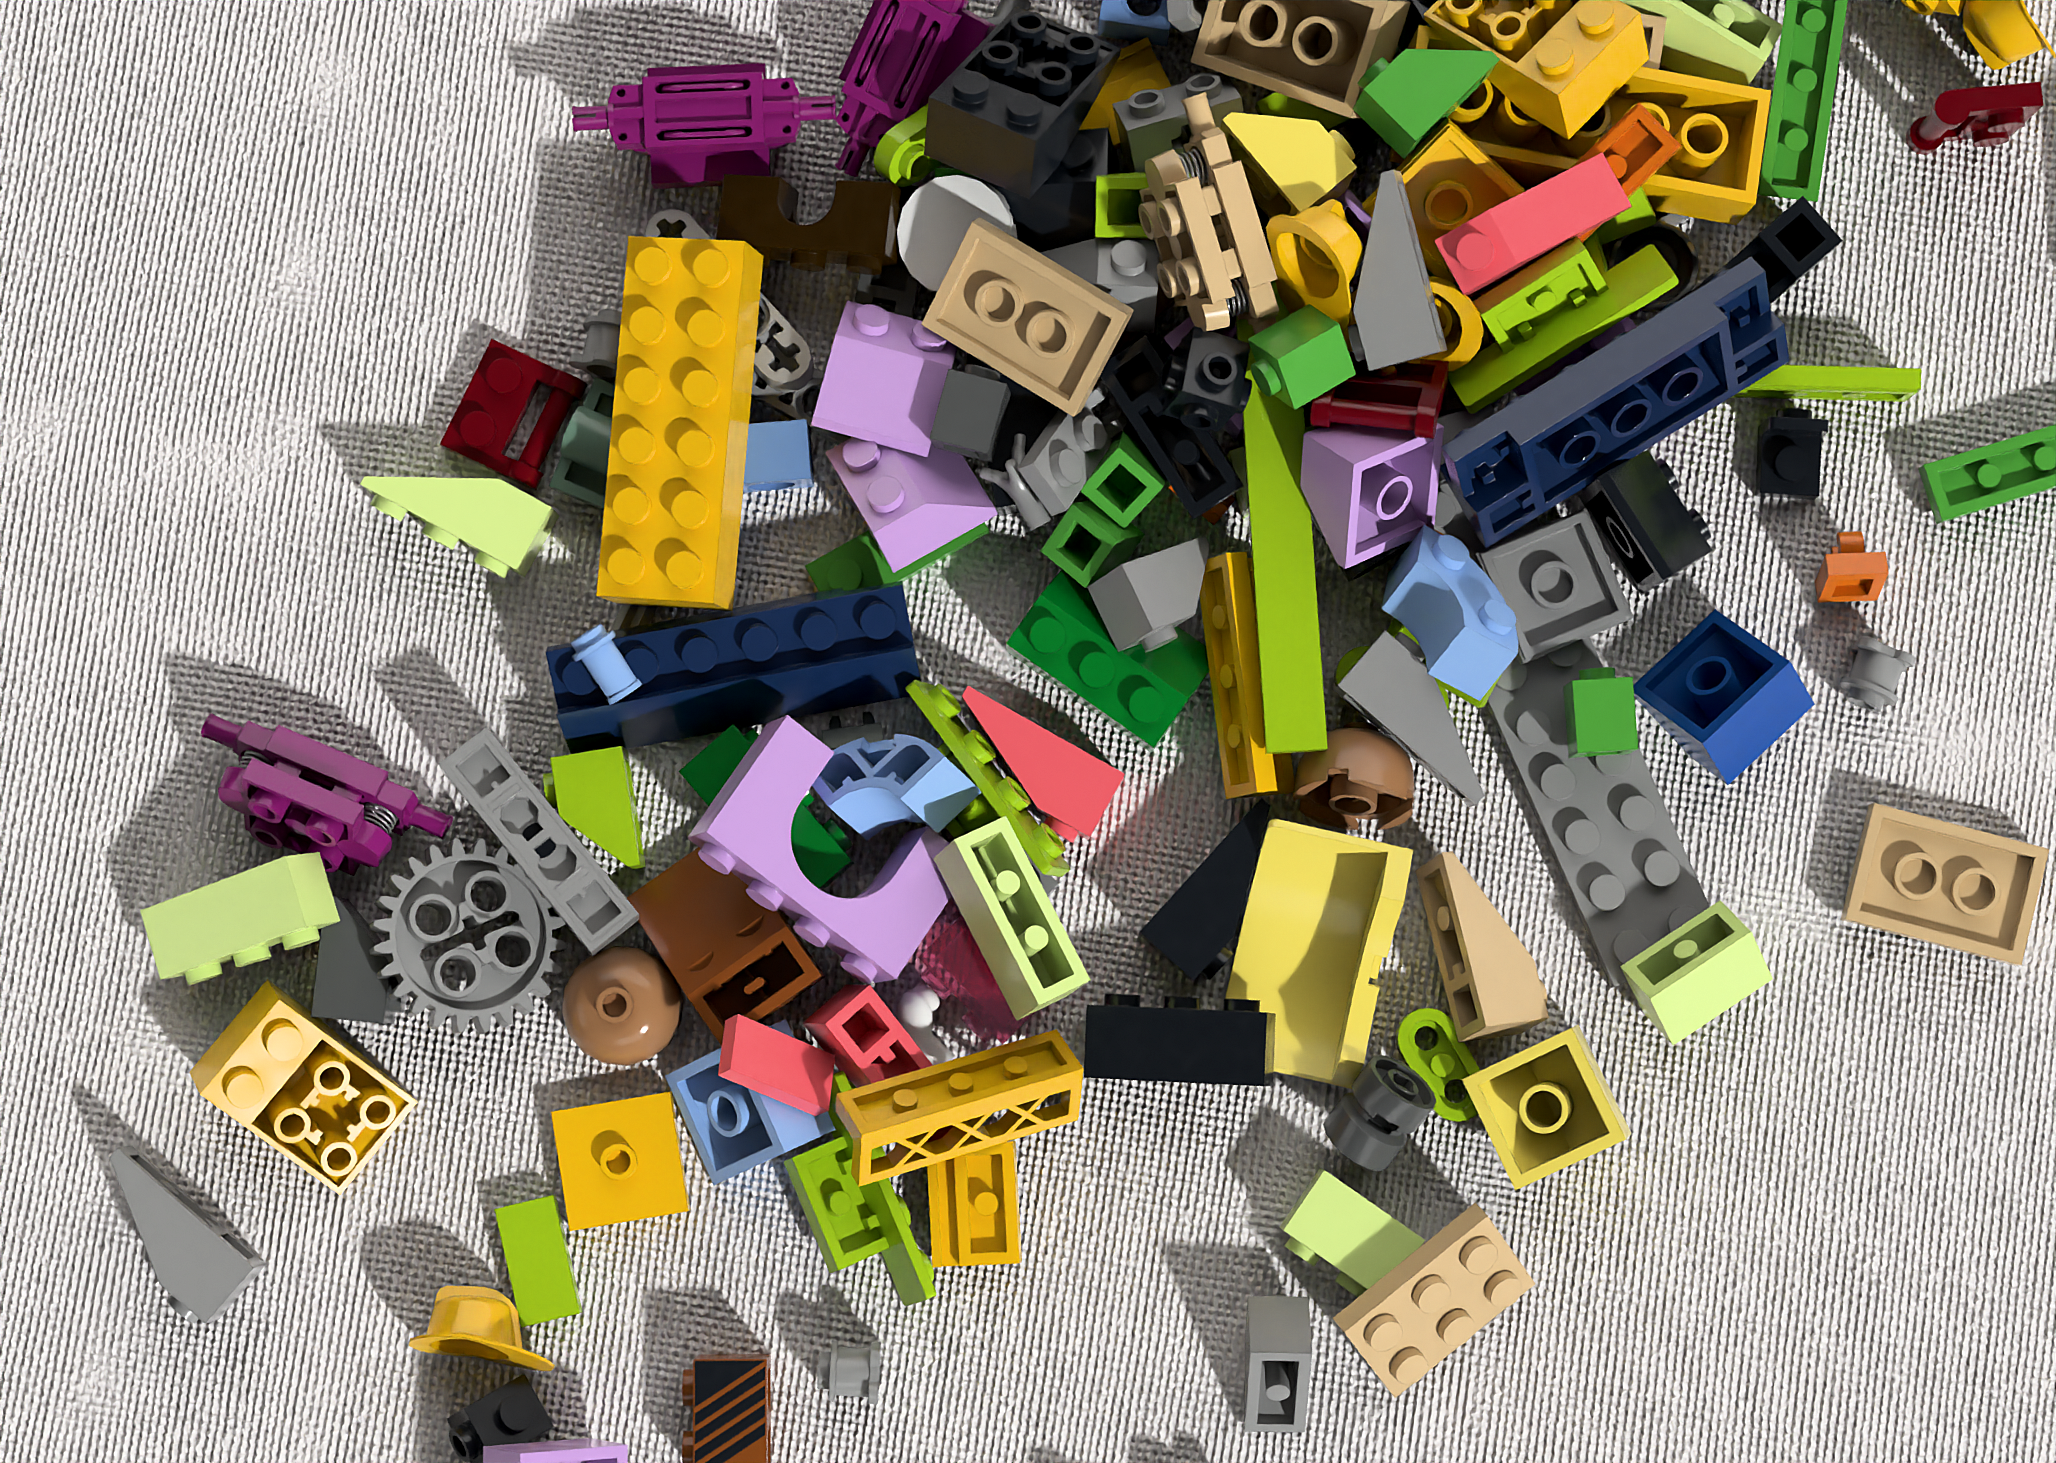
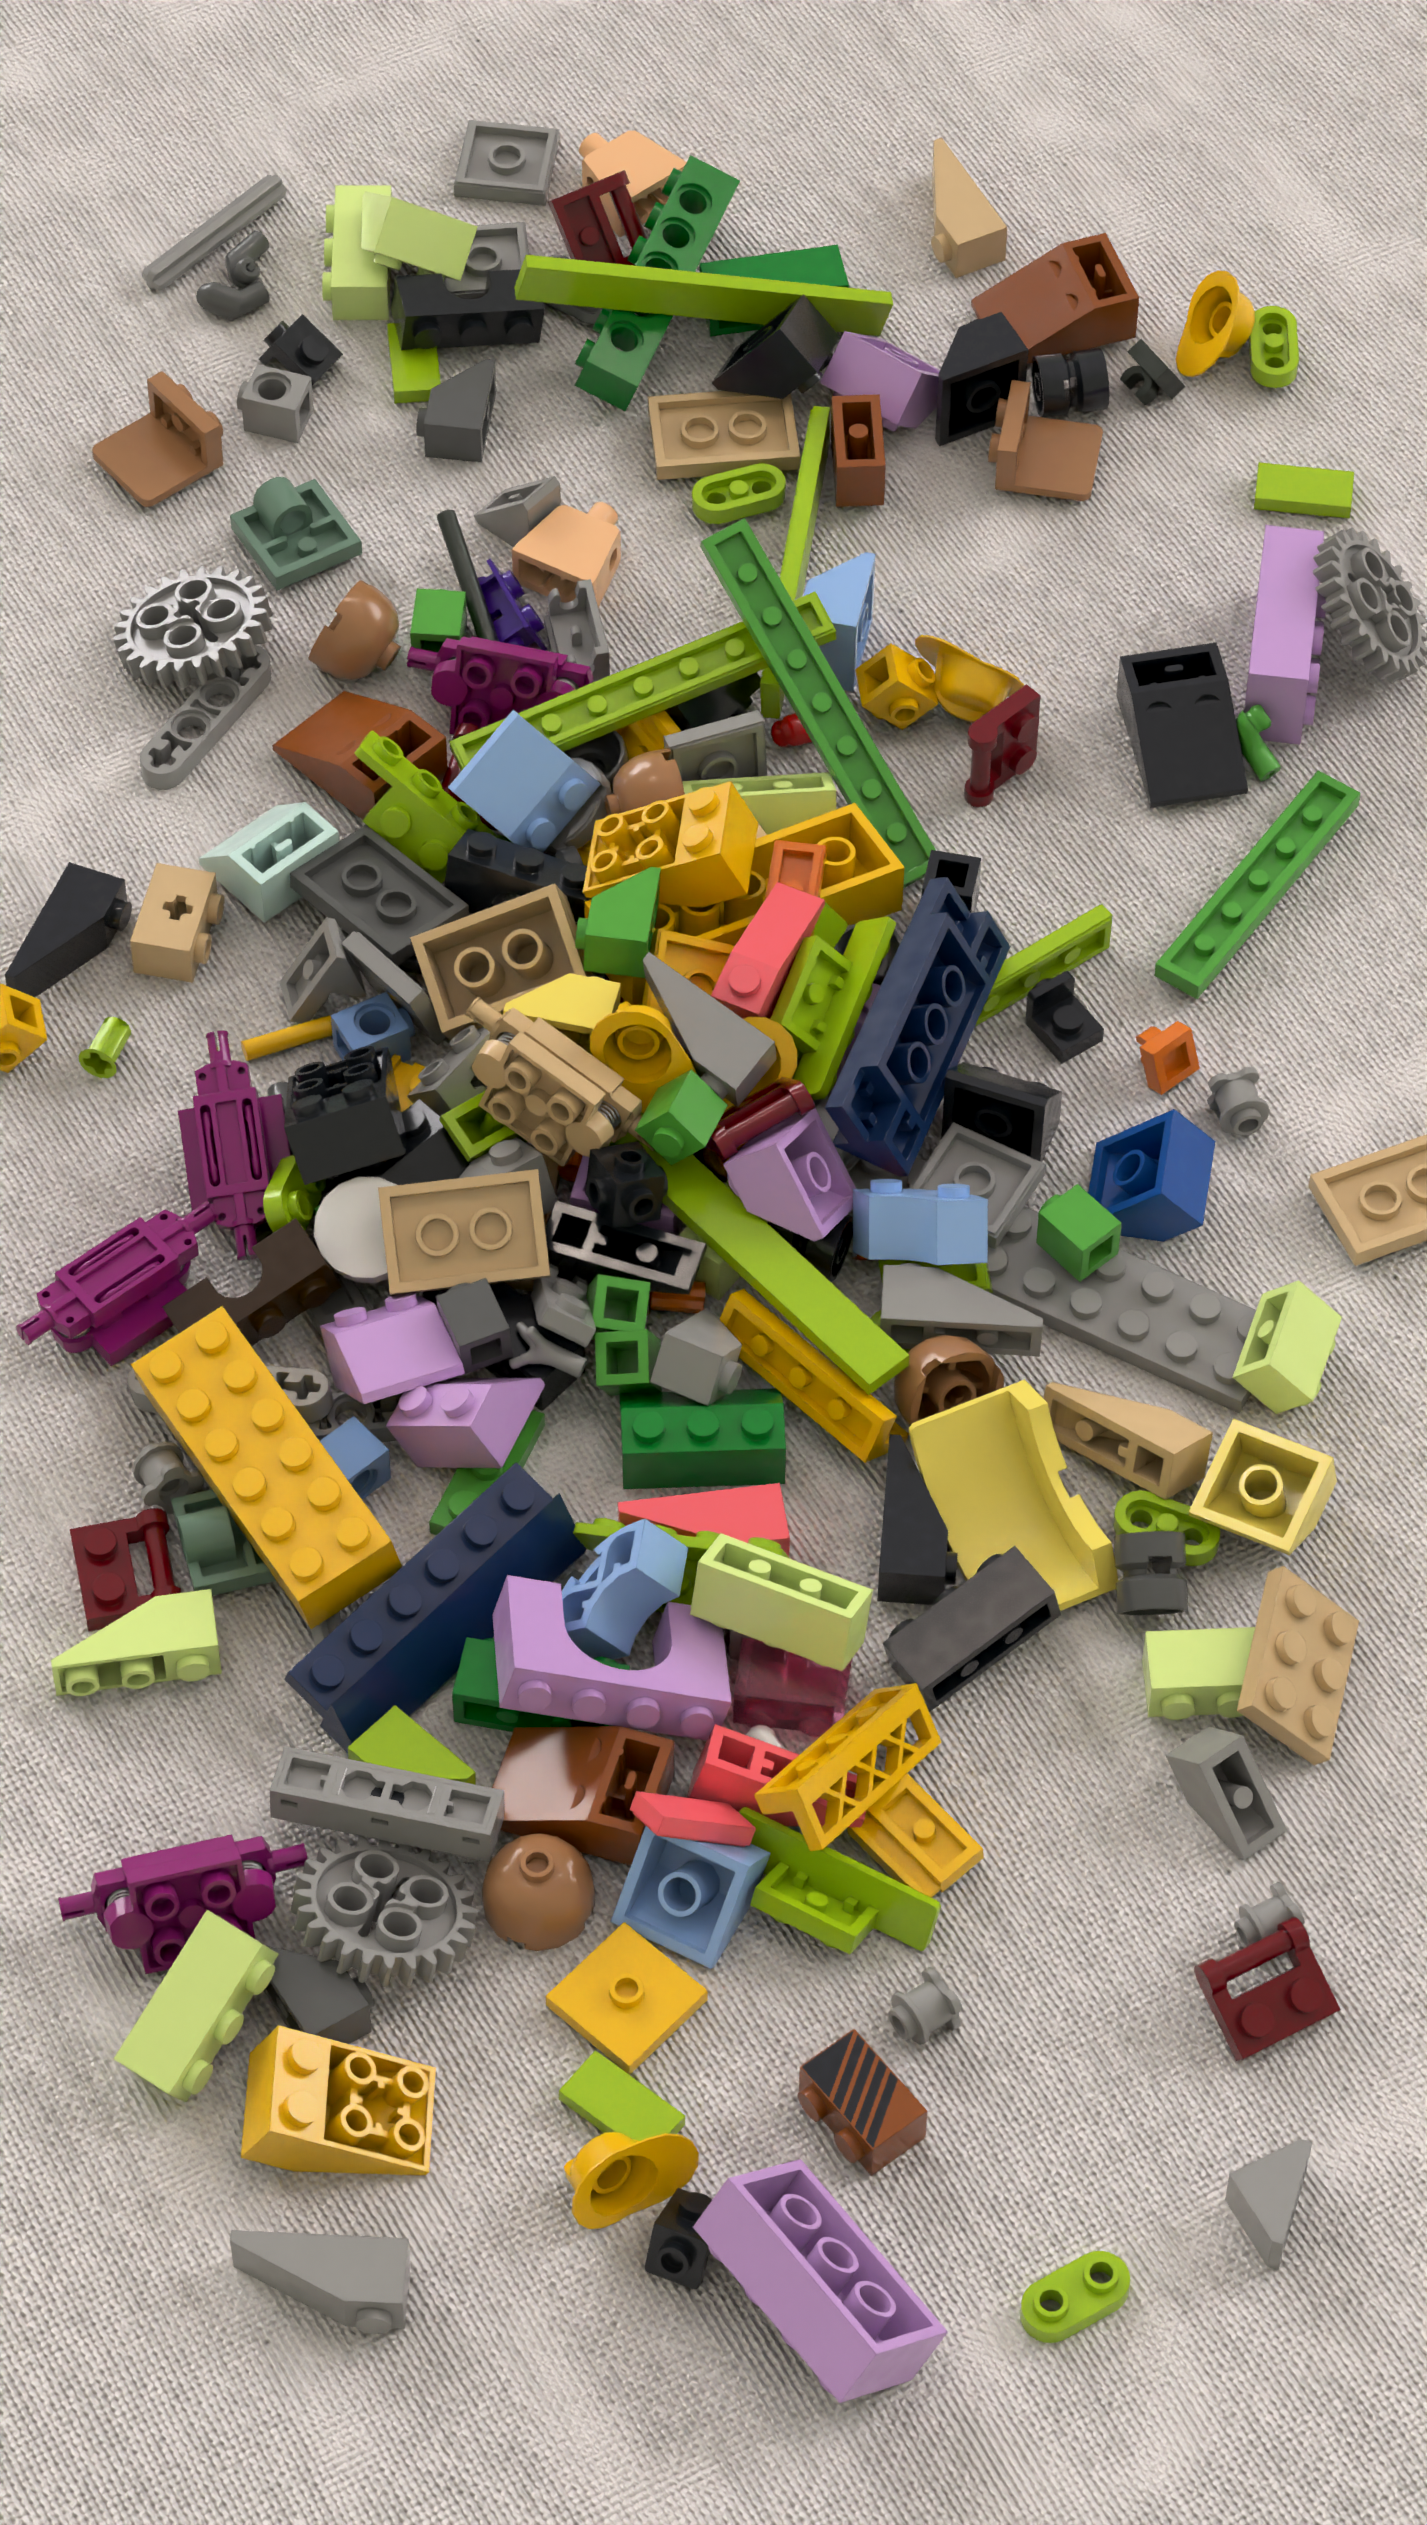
camera: 40 degrees left, 30 degrees down
light blue pin [570,623,642,705] -> none

